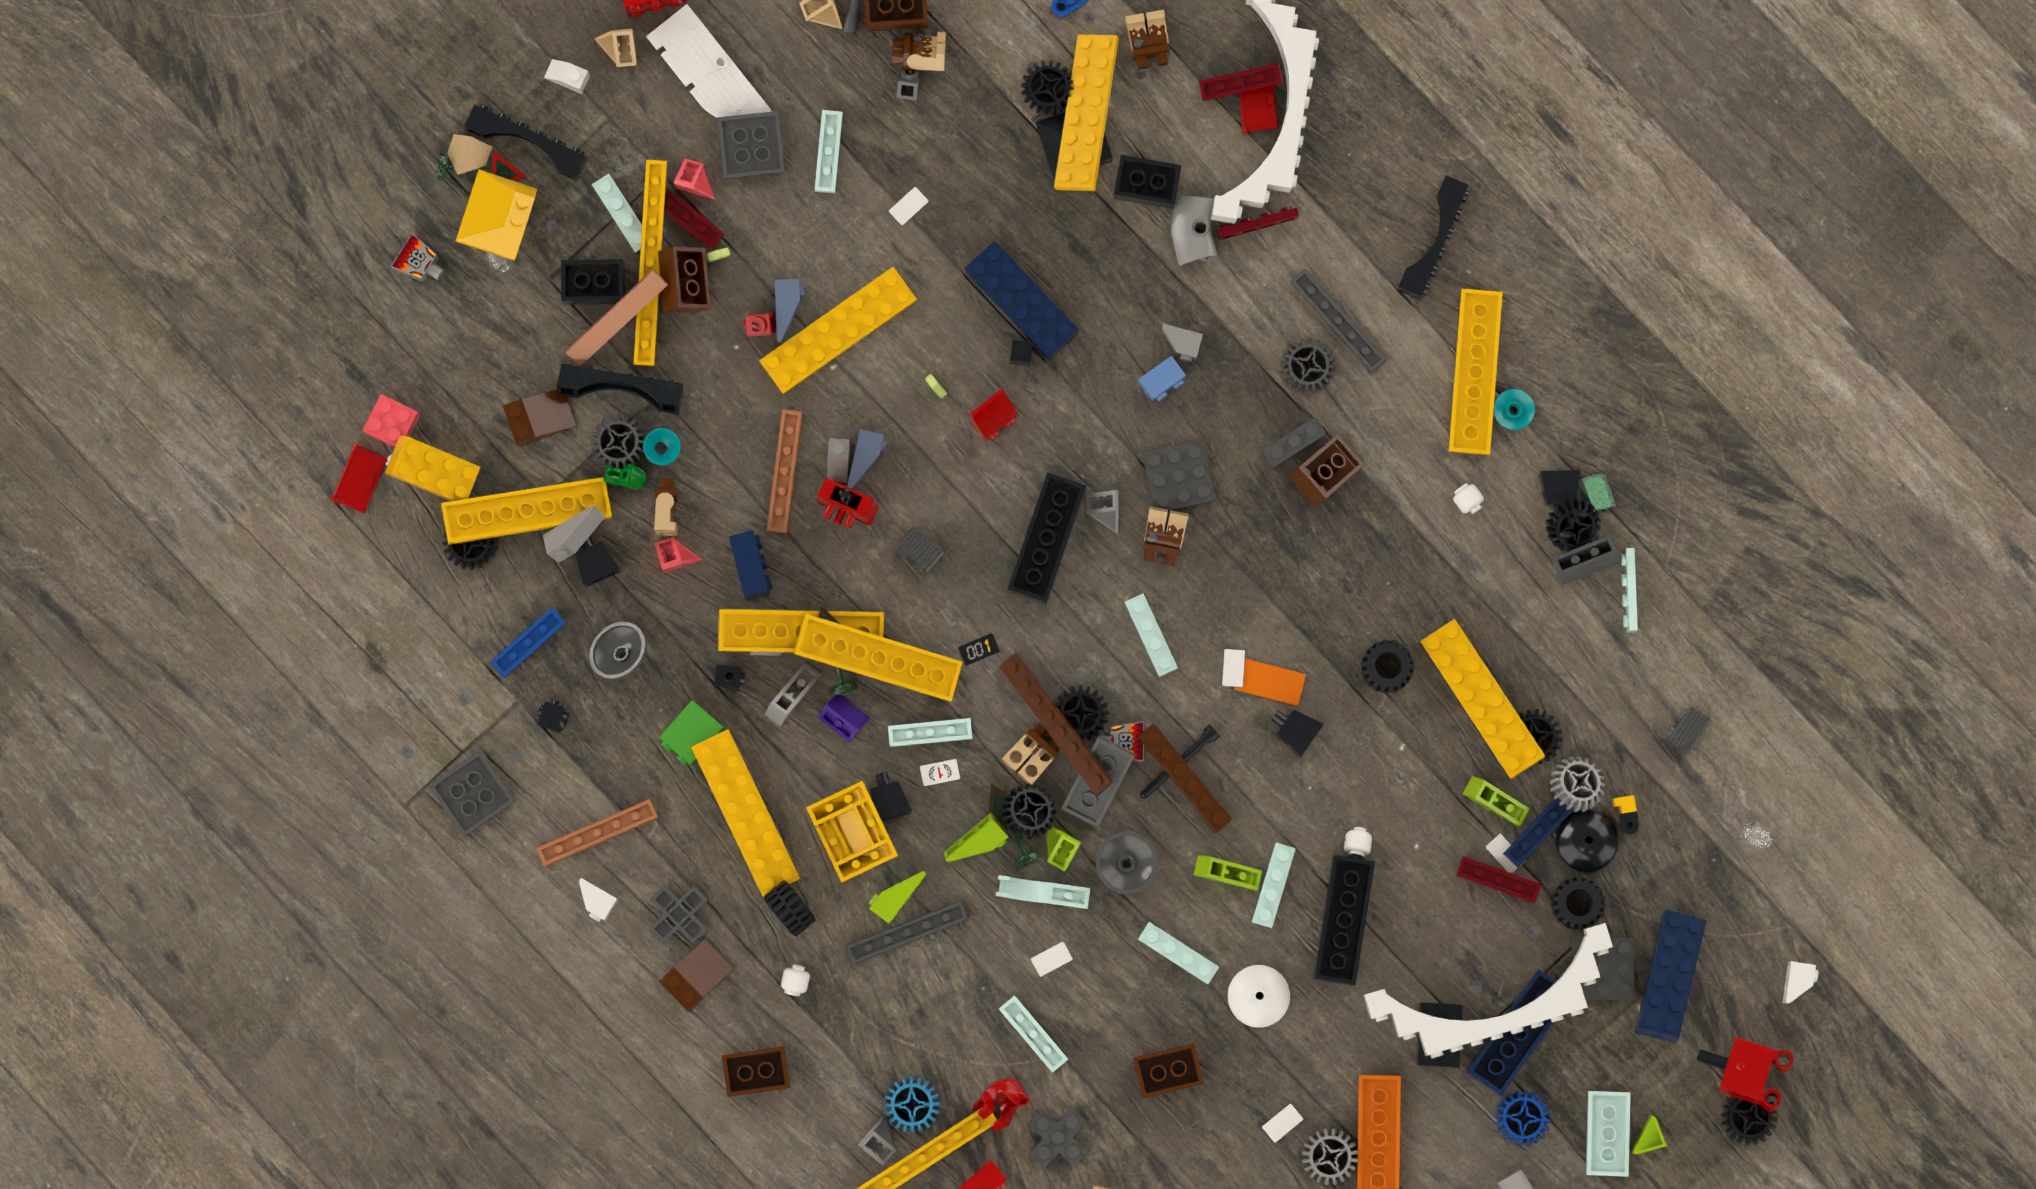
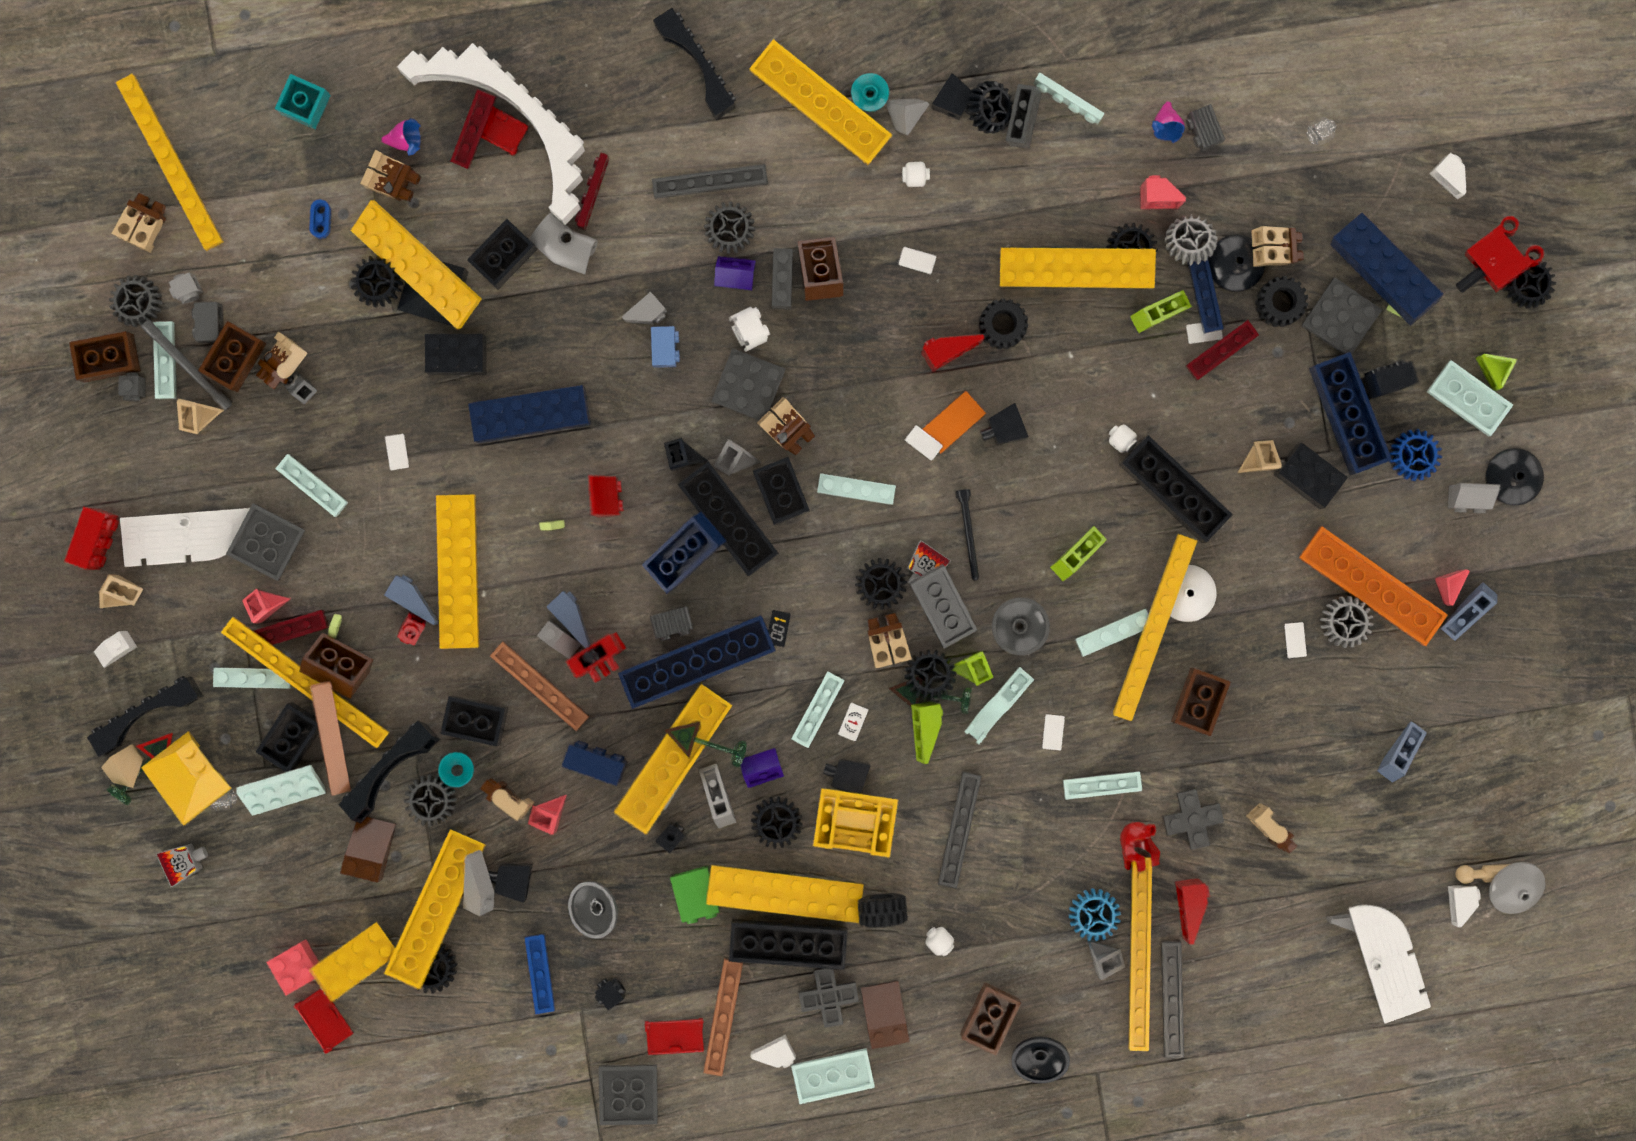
camera: 55 degrees left, 5 degrees up
green piece [603,464,647,490] -> none
yellow plate [794,614,963,702] -> none
lime slope [869,871,927,924] -> none
reddish brown plate [999,653,1113,796] -> none
black brick [1010,340,1033,366] -> none
reddish brown plate [1137,723,1232,833] -> none
light aqua plate [1252,843,1296,928] -> none
white arch [1363,923,1613,1059] -> none
clear green piece [1579,472,1616,512] -> none
leg [1612,795,1639,835] -> none
none -> light aqua plate [237,765,326,816]
none -> hat [381,118,421,156]
none -> black brick [425,334,487,375]
none -> black brick [440,695,509,747]
none -> dark blue brick [618,615,776,709]
none -> dark blue brick [642,512,726,594]
none -> red door [644,1018,704,1055]
none -> black slope [664,438,708,472]
none -> dark purple panel [714,256,756,290]
none -> white brick [729,307,770,351]
none -> black brick [729,919,848,970]
none -> black gear [751,796,803,849]
none -> black brick [753,457,810,526]
none -> light aqua plate [791,1048,875,1104]
none -> light grey slope [885,99,929,135]
none -> white sticker [899,247,936,274]
none -> red slope [921,335,985,372]
none -> black dish [1012,1036,1070,1083]
none -> yellow plate [1113,534,1197,721]
none -> coral slope [1140,175,1186,209]
none -> hat [1152,101,1185,143]
none -> tan slope [1238,440,1282,473]
none -> tan hips [1251,226,1304,267]
none -> black brick [1361,359,1419,400]

